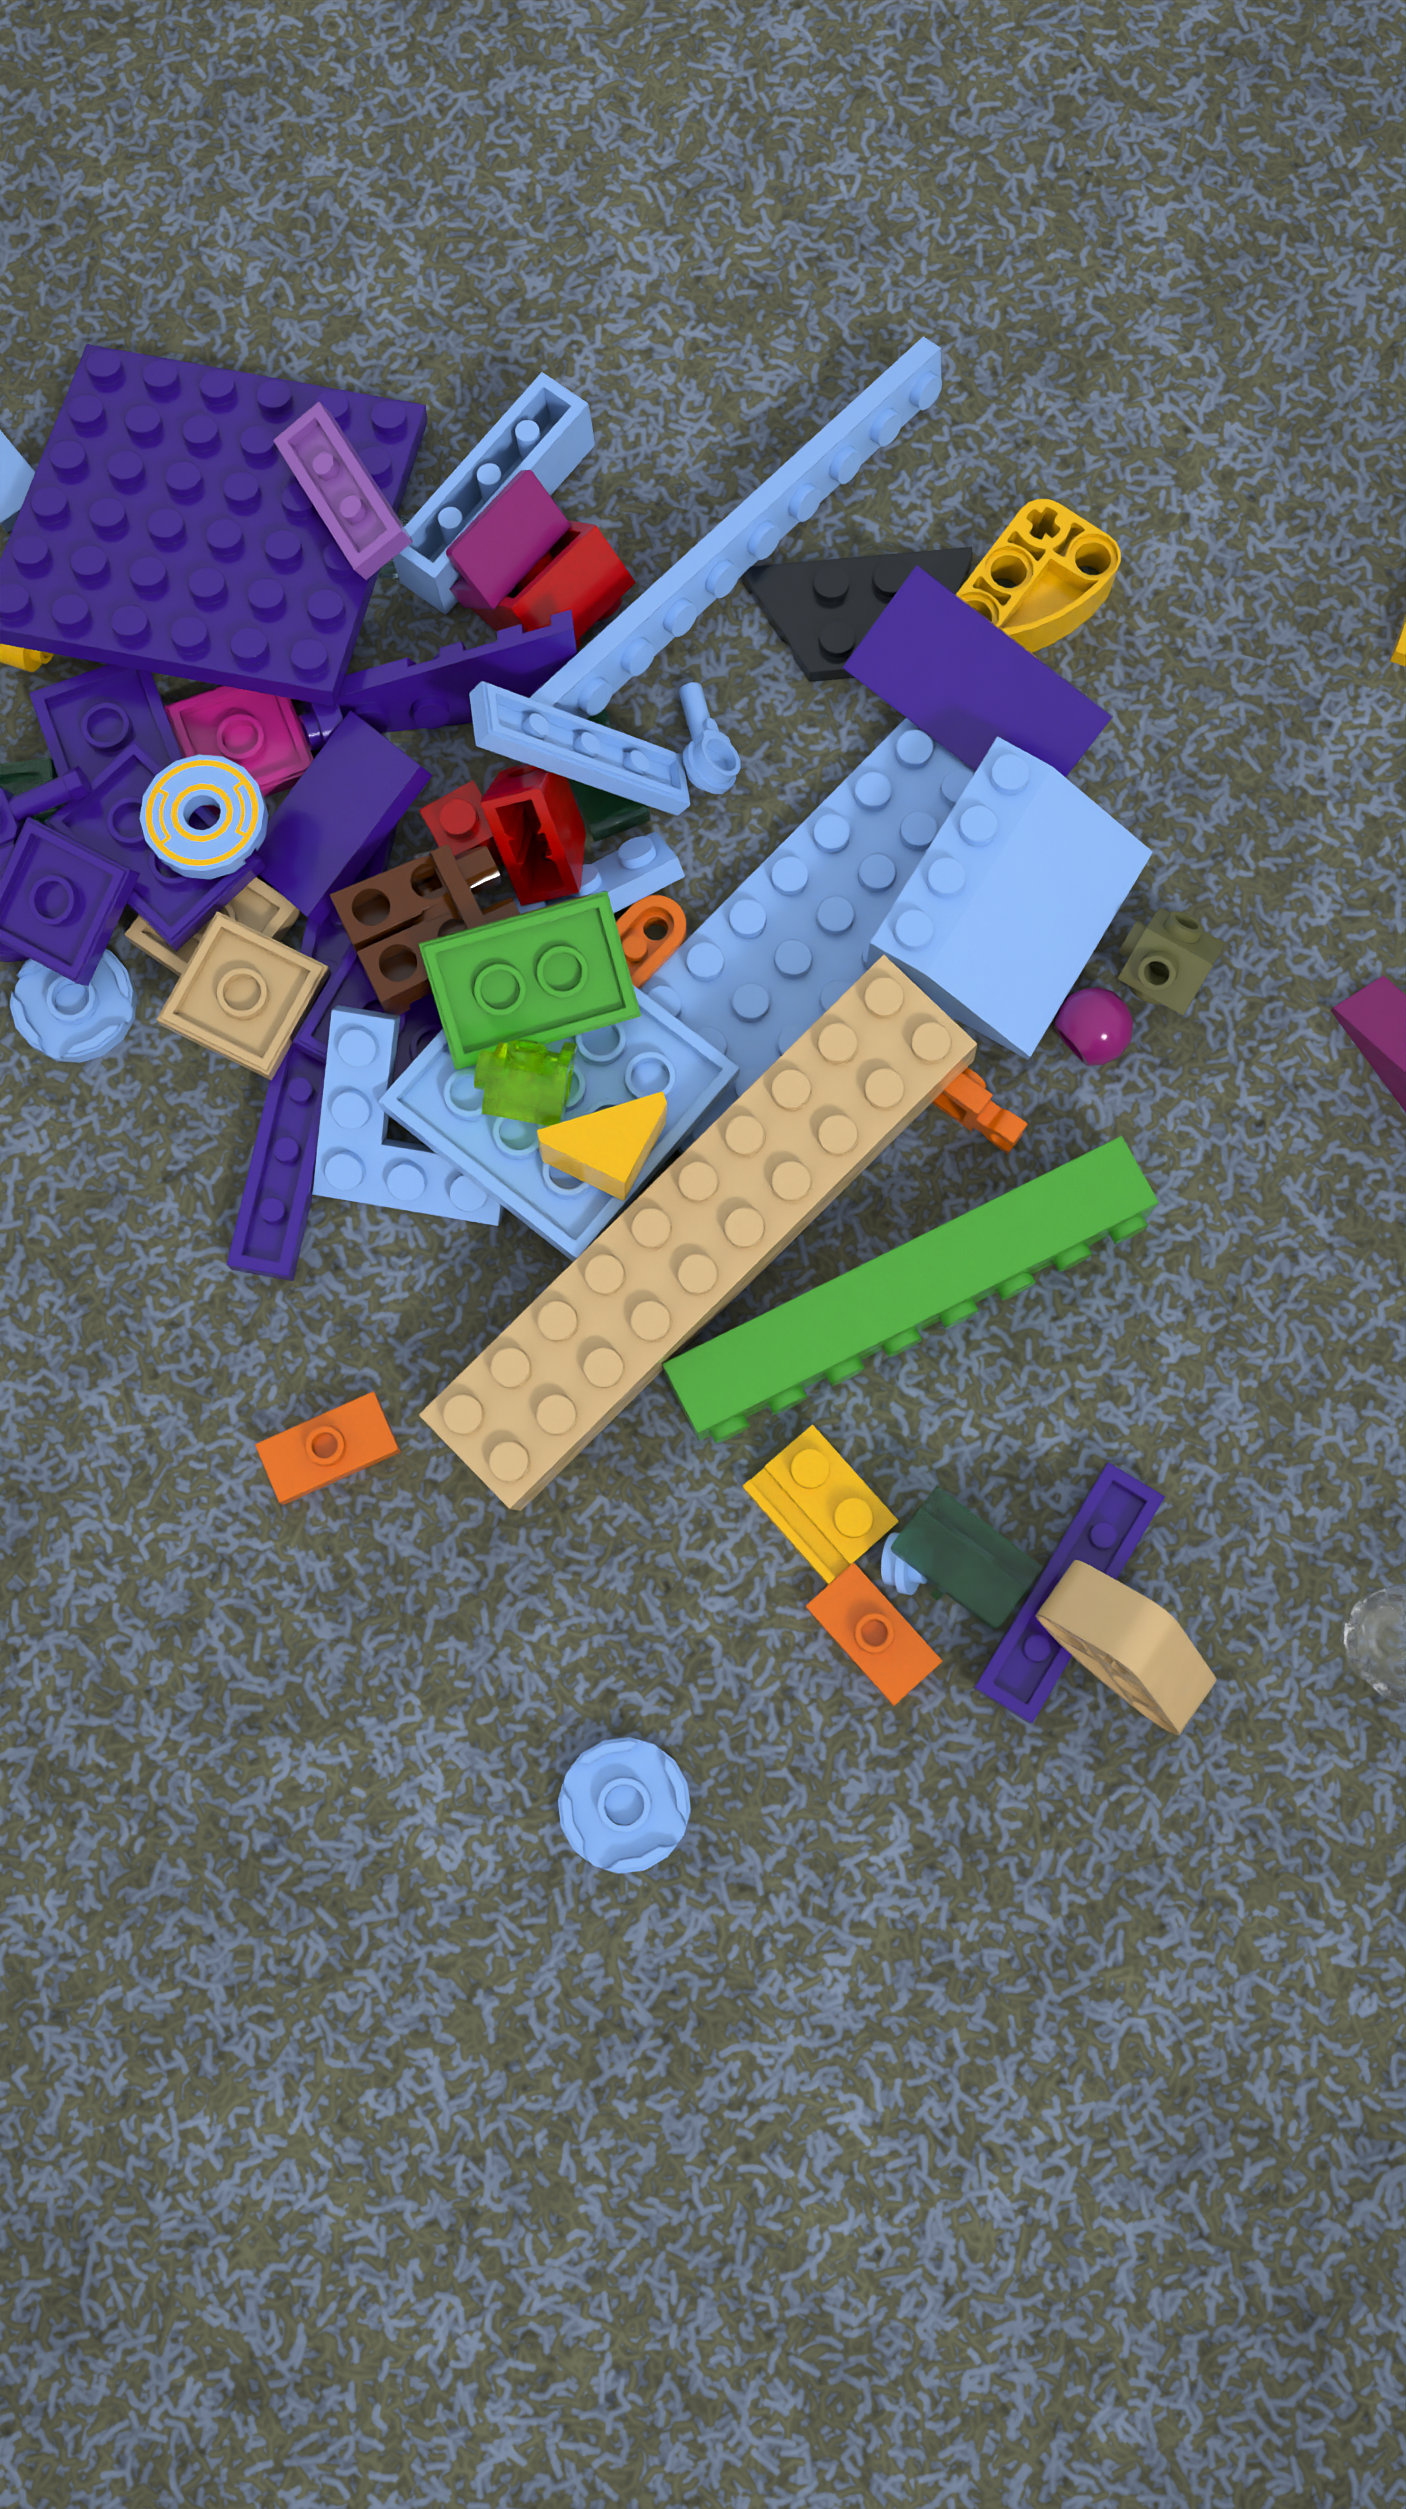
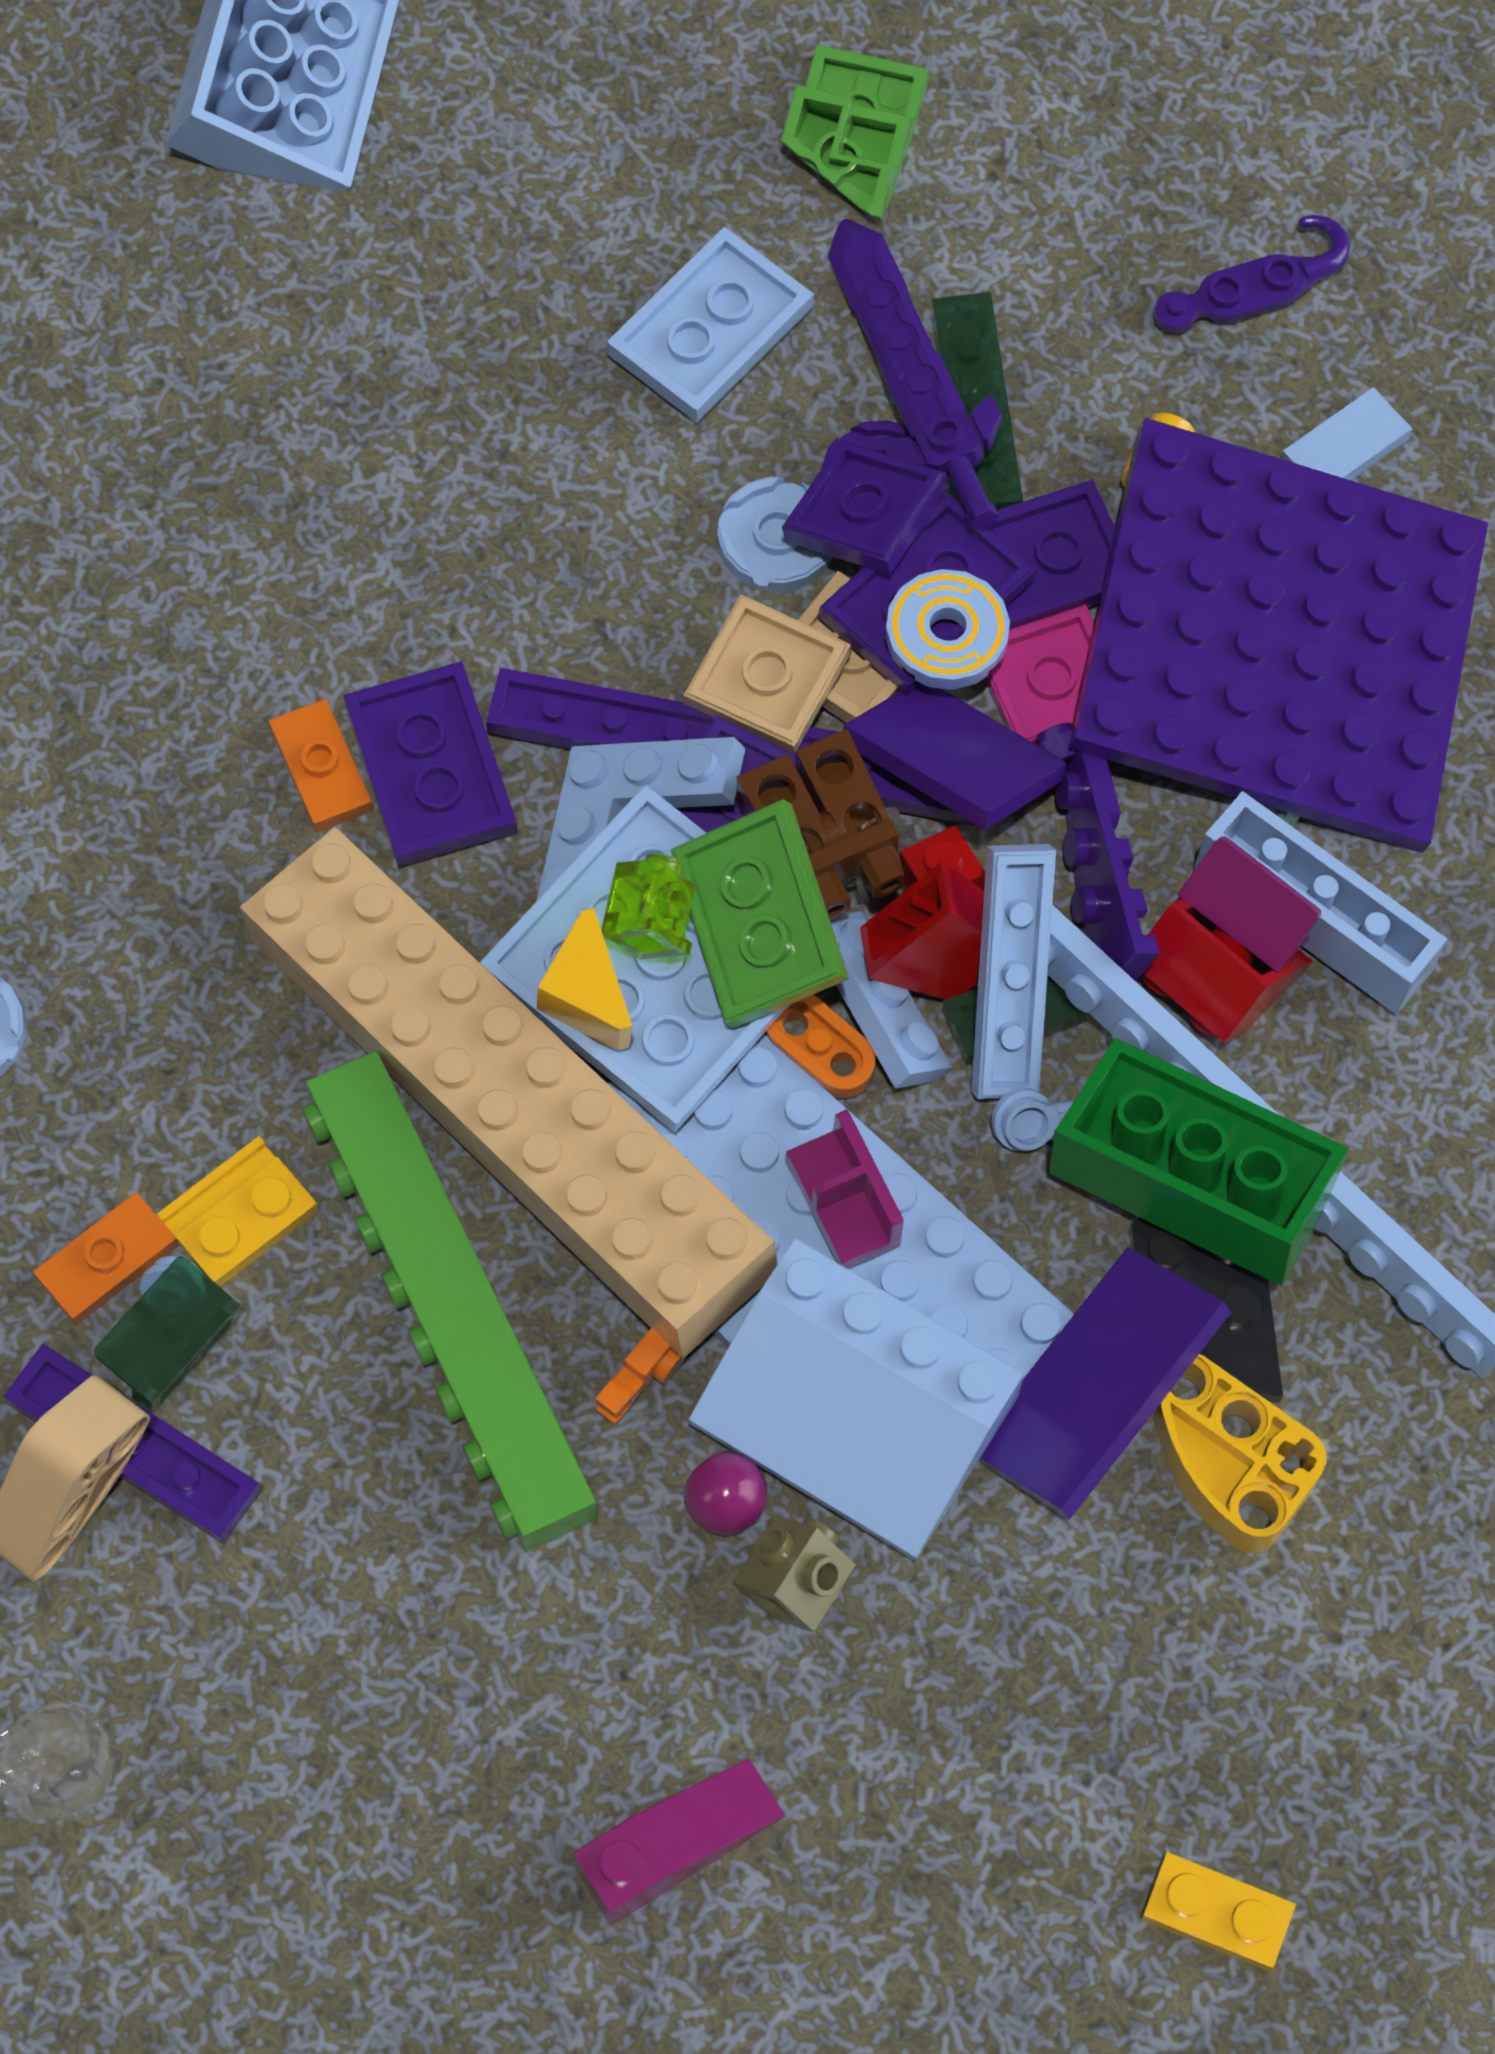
camera: 85 degrees right, 10 degrees down
medium lavender plate [273,402,413,580] -> none
none -> dark purple plate [343,661,518,867]
none -> magenta panel [786,1109,904,1269]
none -> green slope [1049,1037,1349,1286]

